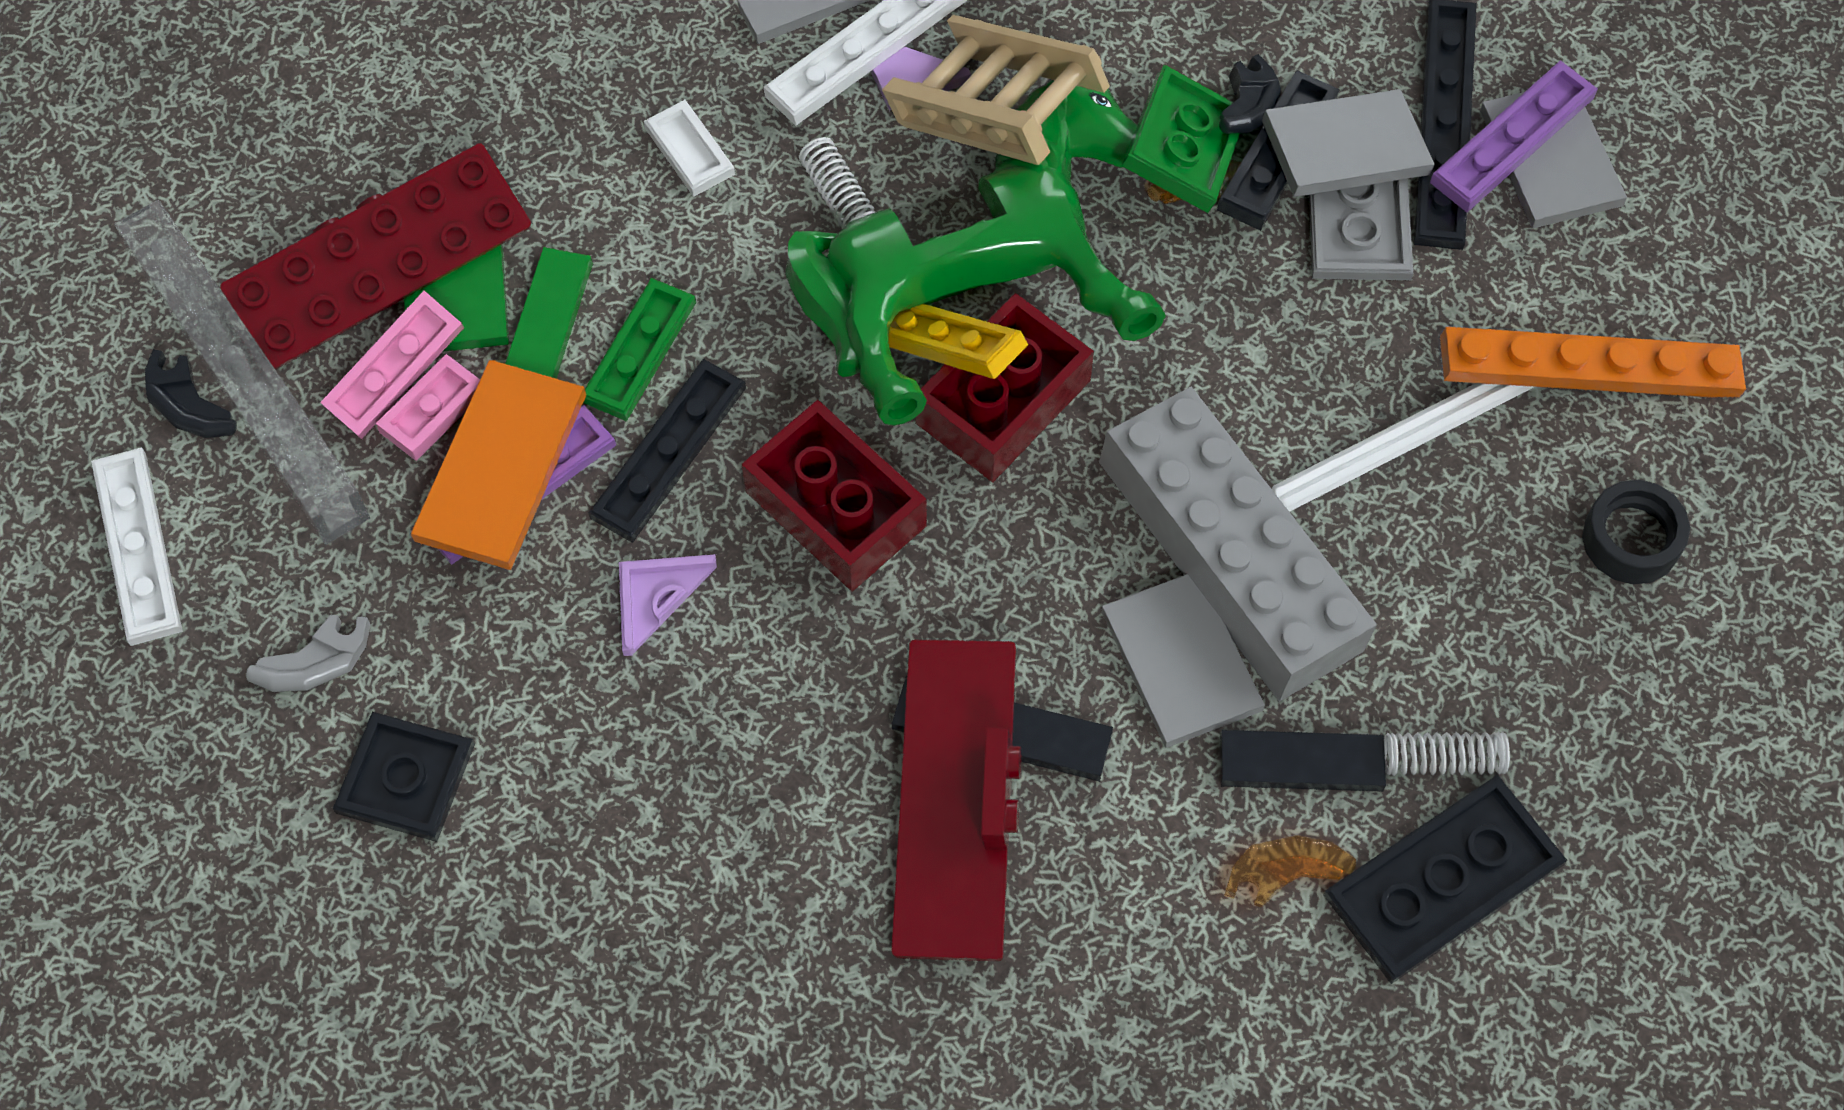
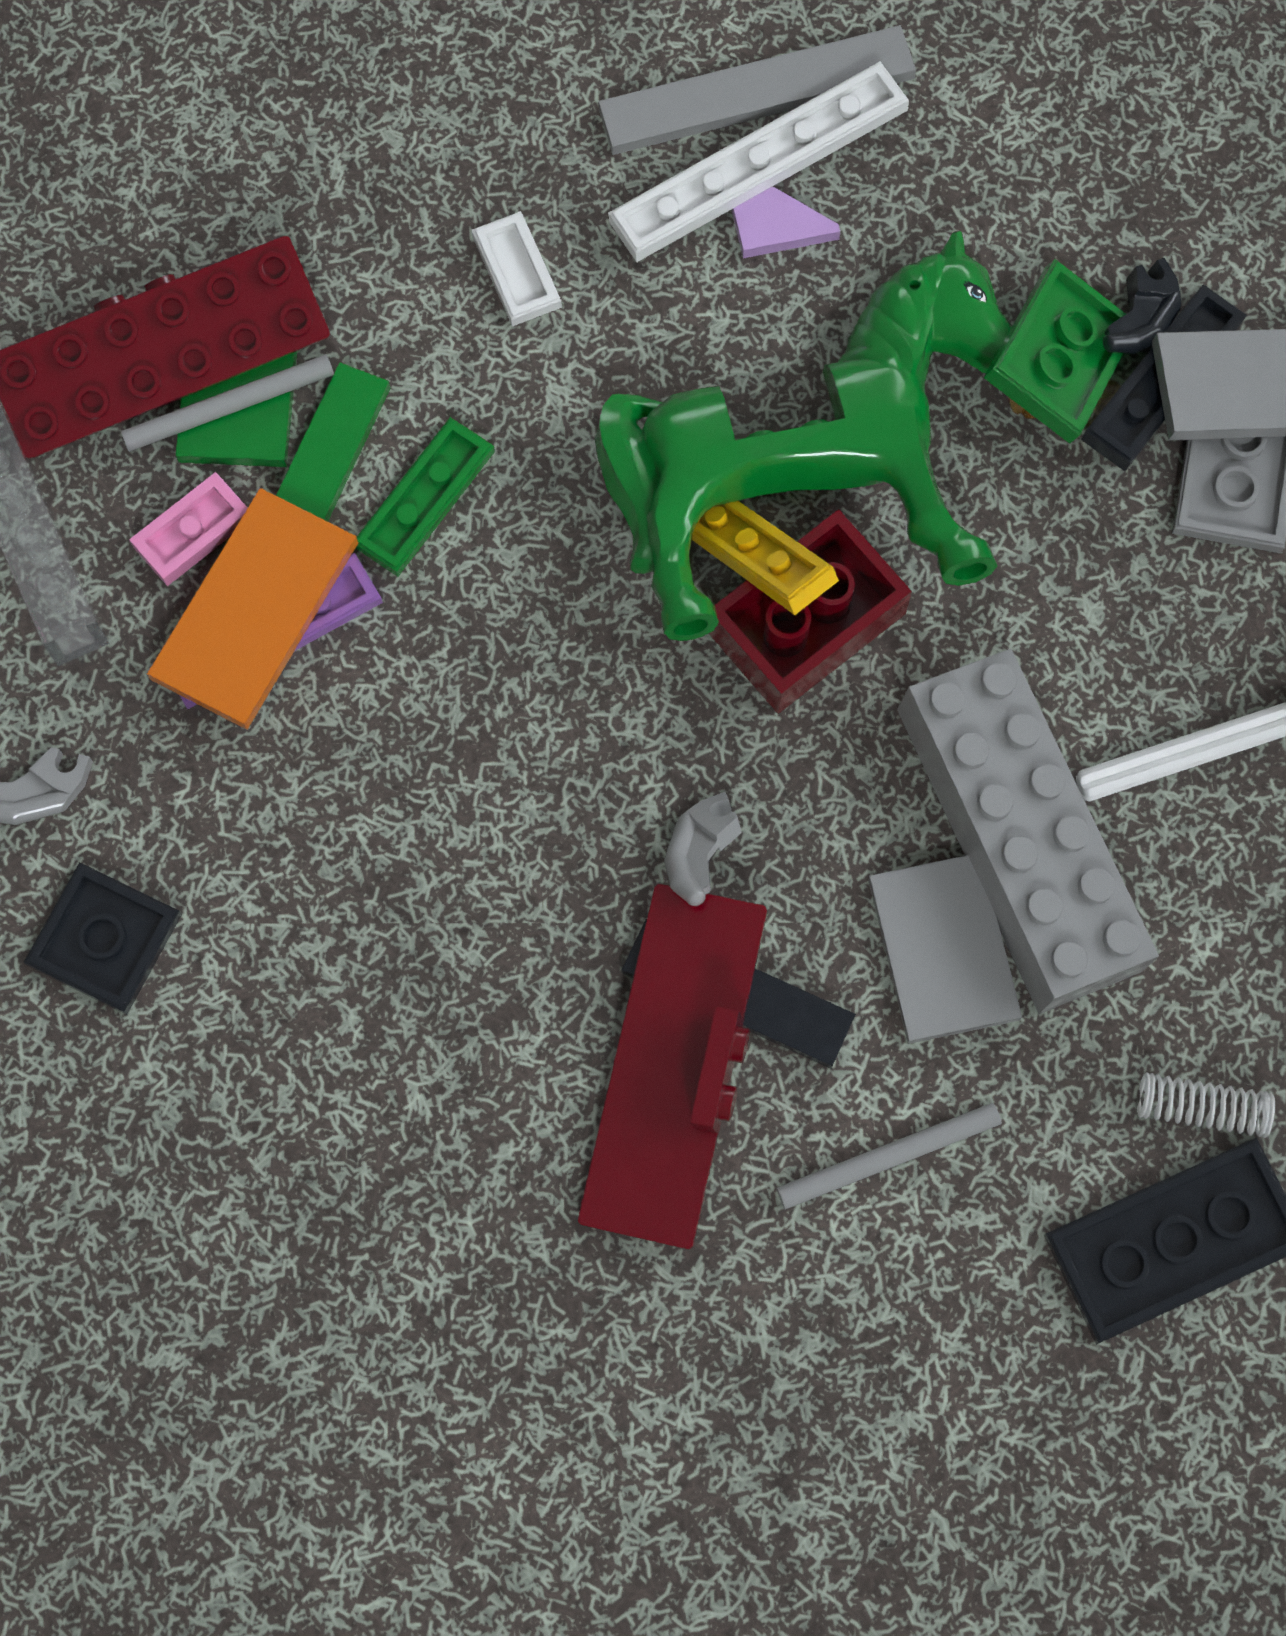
camera: 10 degrees right, 10 degrees up
bright pink plate [320,291,464,439] -> none
black tile [589,359,746,543] -> none
lavender tile [619,554,717,656] -> none
dark red brick [741,399,927,592] -> none
white piece [799,137,875,229] -> none
tan fence [882,15,1110,165] -> none
black tile [1220,730,1386,792] -> none
clear orange piece [1224,835,1357,907] -> none
none -> light grey bar [121,354,334,452]
none -> light grey piece [664,792,742,906]
none -> light grey bar [776,1103,1002,1210]

